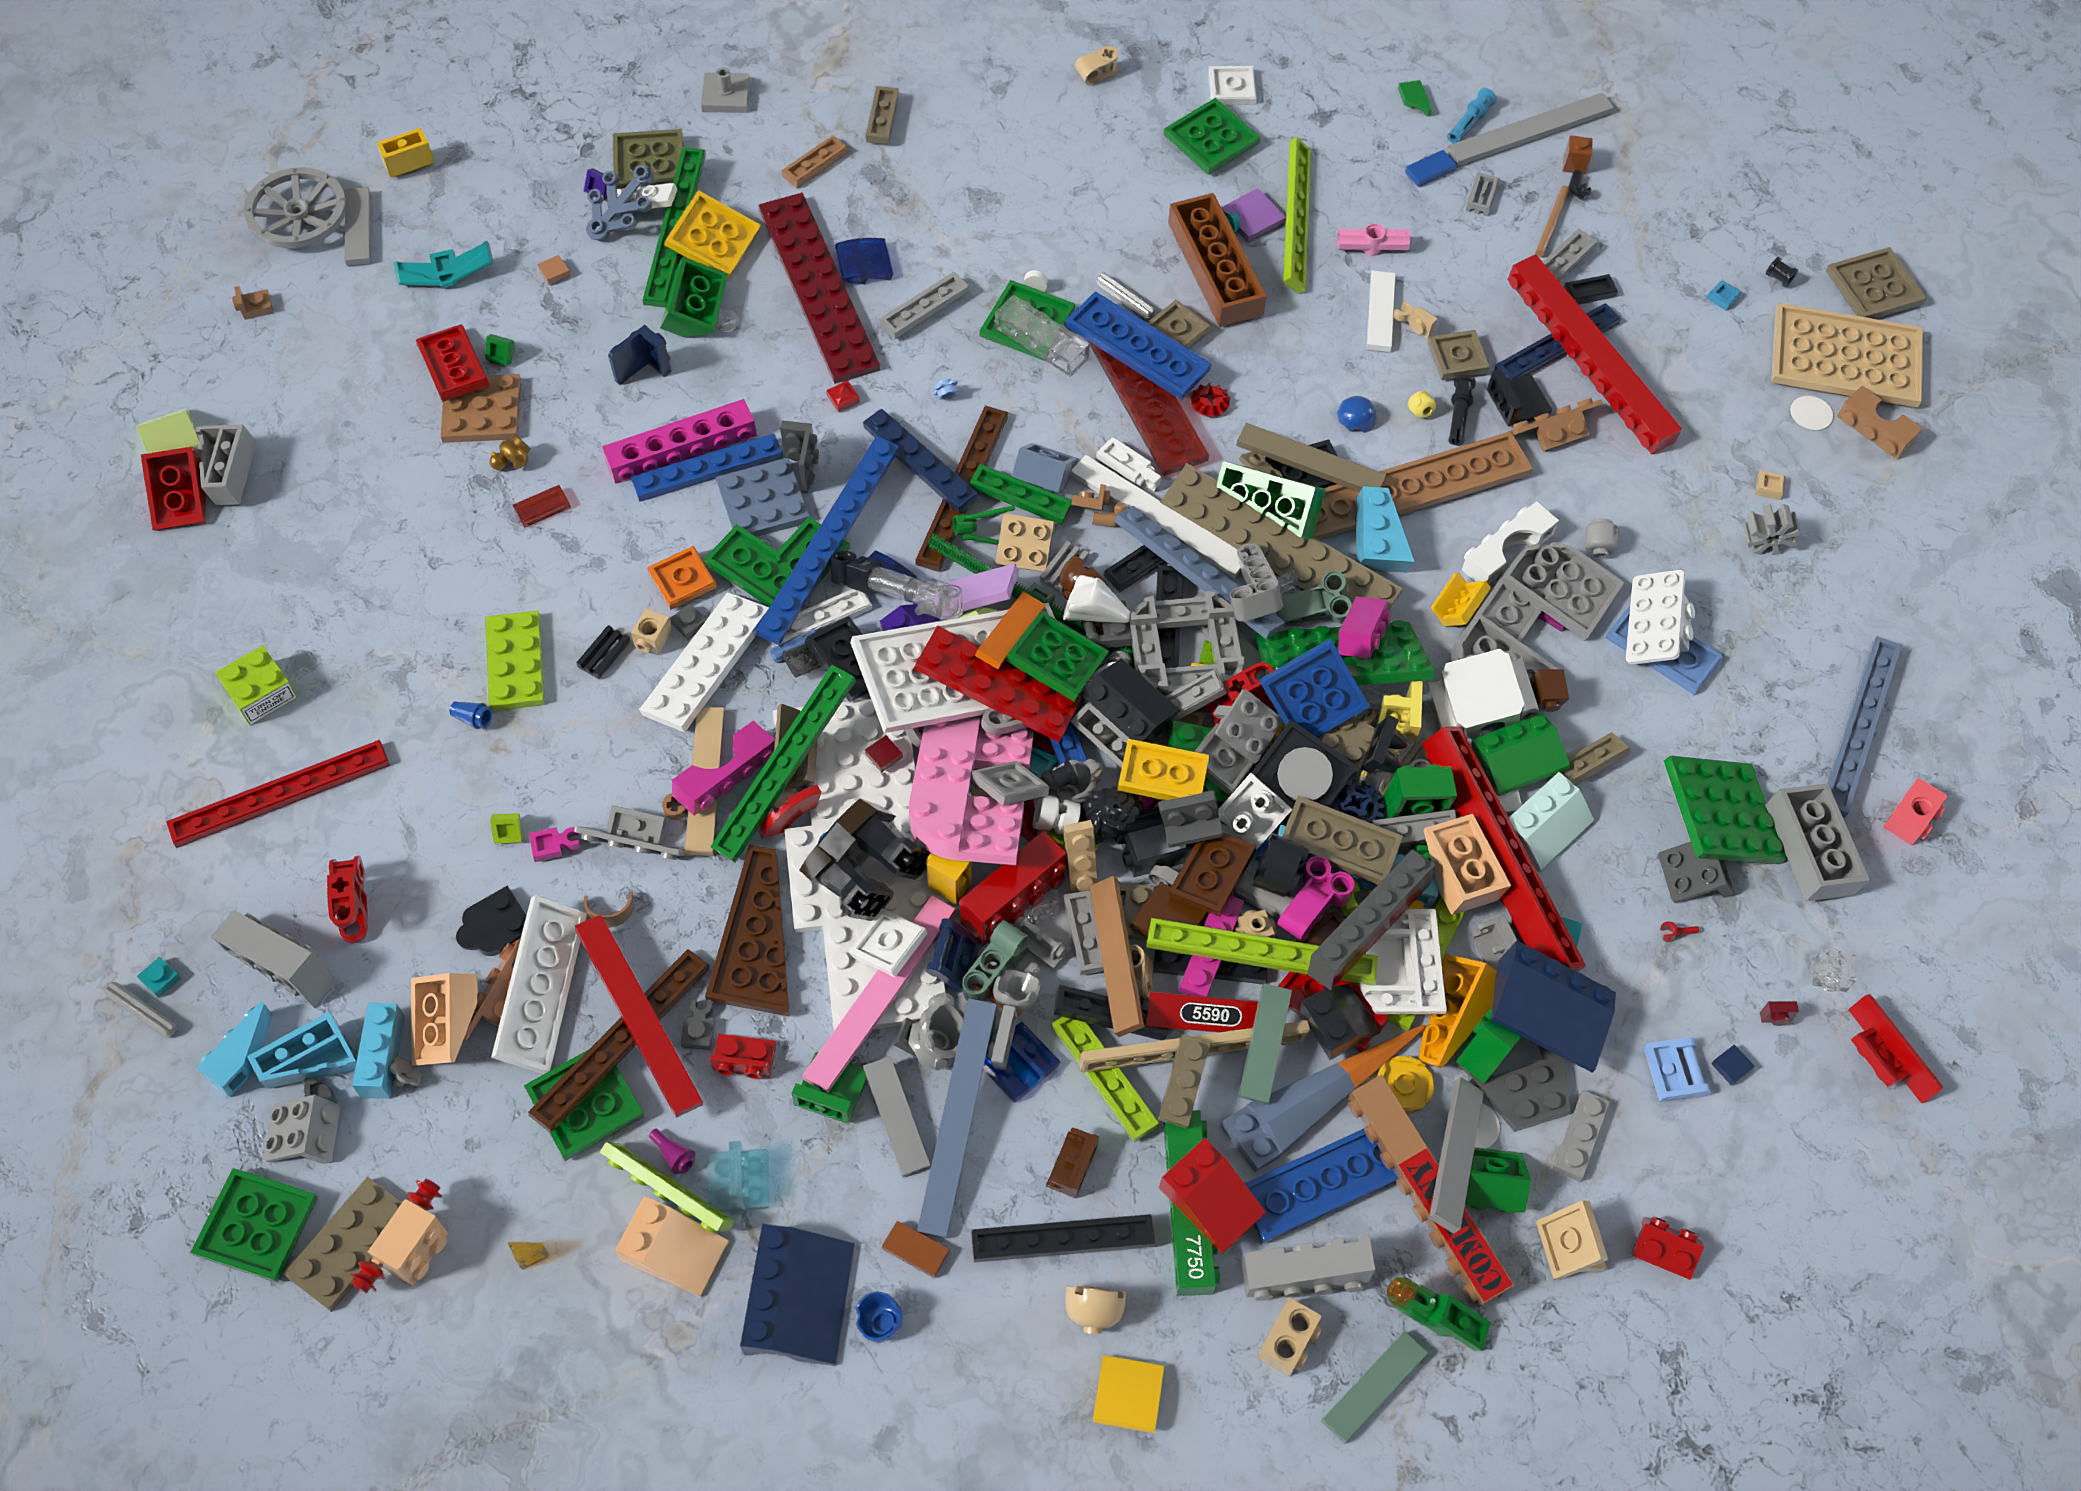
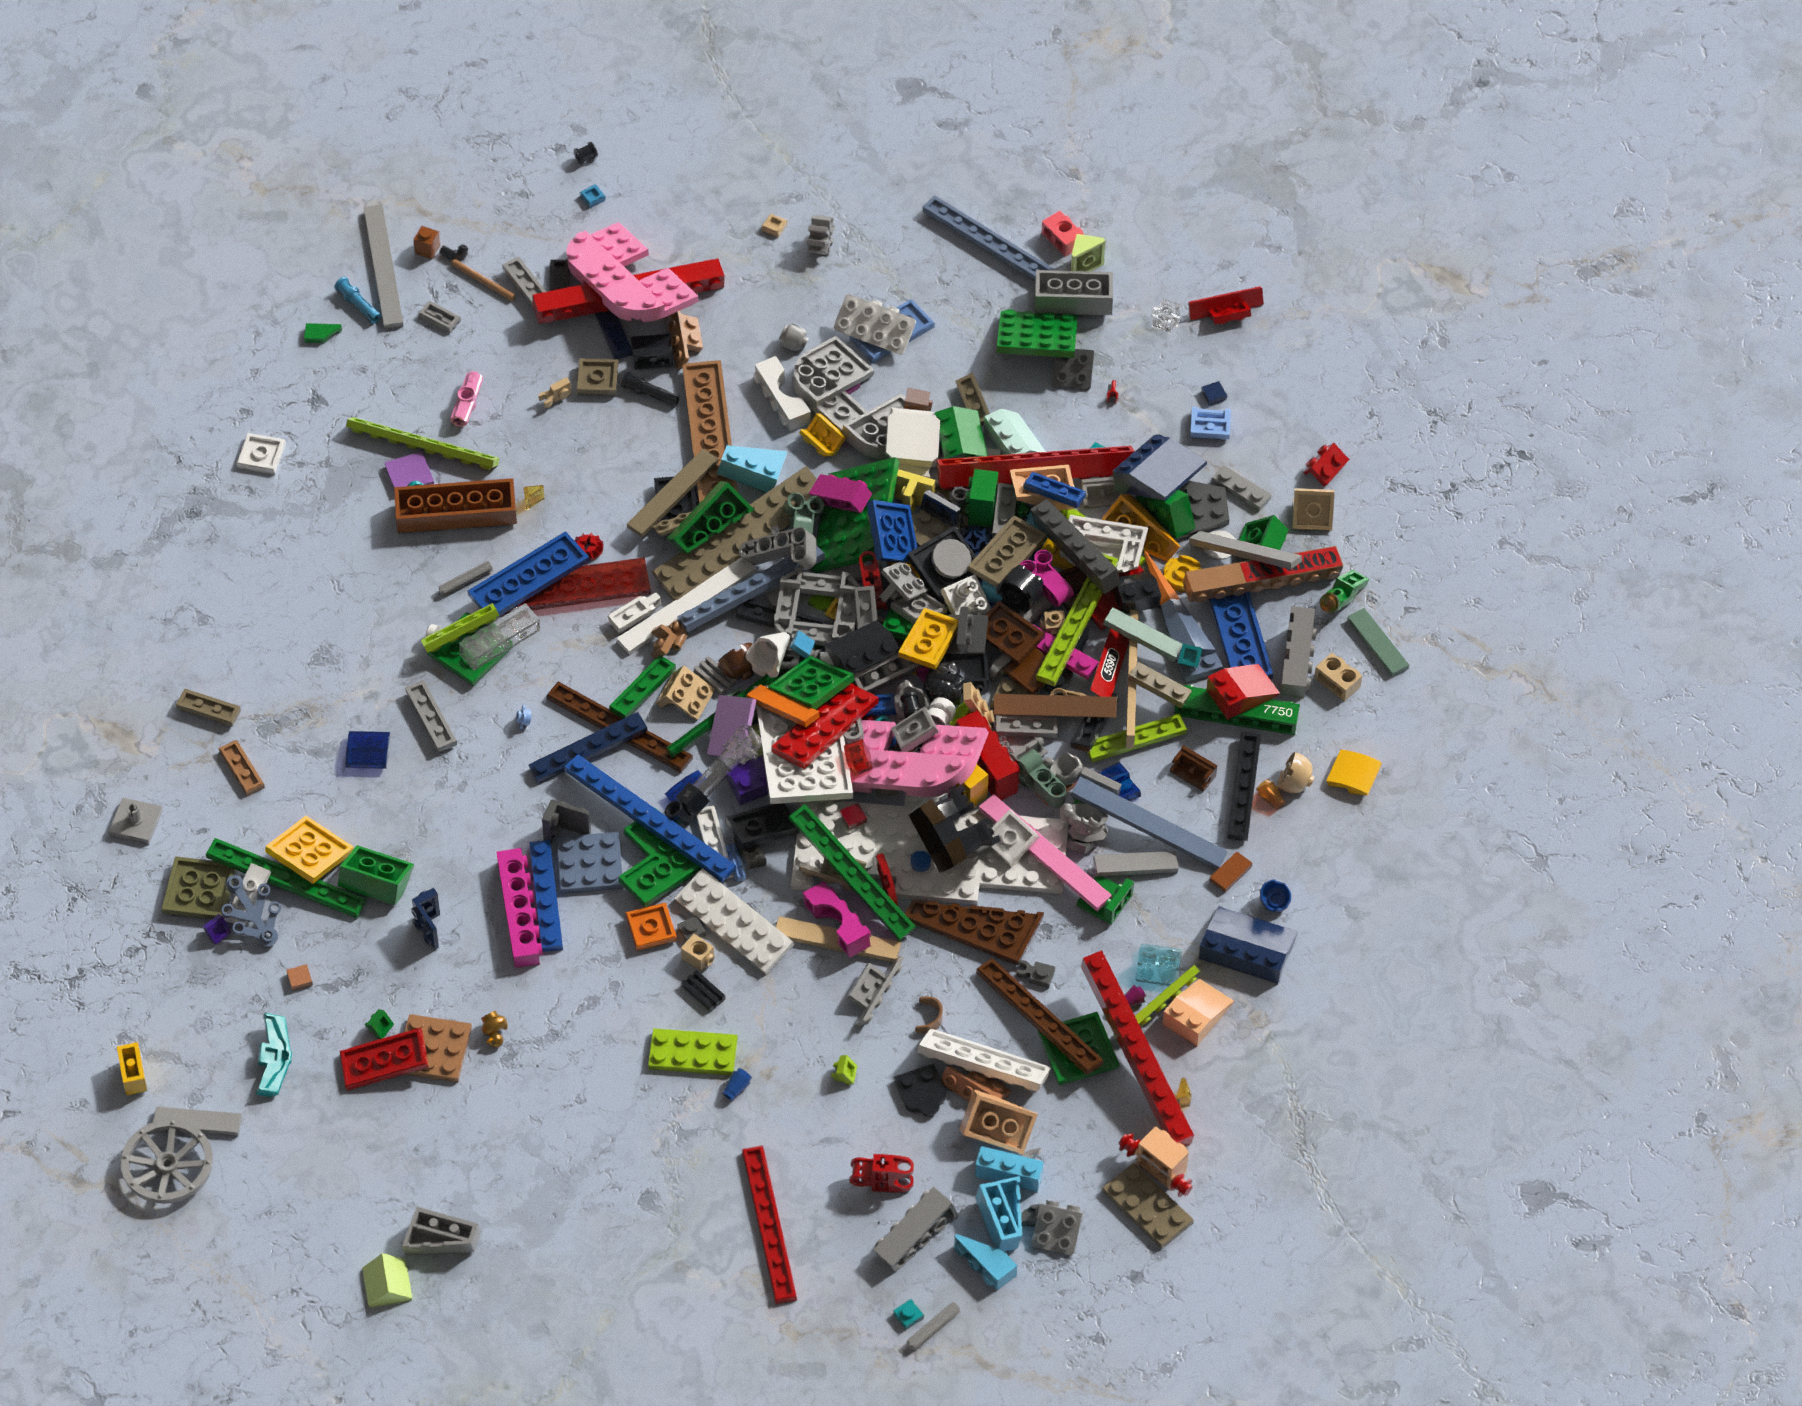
camera: 75 degrees left, 5 degrees down
red slope [140,447,206,531] -> none
green plate [190,1168,318,1283] -> none
lime brick [214,645,298,725] -> none
medium nougat bracket [232,286,274,320] -> none
clear red tile [513,485,571,528] -> none
dark pink plate [529,827,581,862] -> none
red tile [575,914,703,1118] -> none
medium nougat bush [662,793,688,820] -> none
red bracket [710,1034,776,1079] -> none
dark red plate [758,192,880,384] -> none
red tile [826,380,860,412] -> none
dark blue plate [926,918,981,993] -> none
green plant [953,506,1015,545] -> none
sand blue slope [1012,443,1078,494] -> none
tan piece [1075,46,1118,85] -> none
black tile [1104,545,1166,592] -> none
dark tan plate [1147,300,1211,349] -> none
green plate [1164,98,1260,175] -> none
blue hair [1337,396,1376,433] -> none
white tile [1366,271,1395,352] -> none
blue tile [1405,150,1457,187] -> none
light yellow piece [1408,391,1437,419] -> none
dark red plate [1760,1001,1799,1026] -> none
tan plate [1771,303,1923,408] -> none
white sticker [1790,396,1833,430] -> none
dark tan plate [1826,247,1927,319] -> none
medium nougat arch [1837,386,1923,459] -> none
none -> lime plate [421,603,500,653]
none -> clear yellow slope [524,485,545,509]
none -> bright pink plate [566,222,699,322]
none -> dark azure tile [790,630,815,658]
none -> clear red brick [844,739,873,776]
none -> blue tile [1023,472,1086,508]
none -> yellowish green slope [1071,234,1106,271]
none -> red brick [1081,950,1194,1146]
none -> teal plate [1178,643,1203,668]
none -> clear orange cone [1256,779,1286,810]

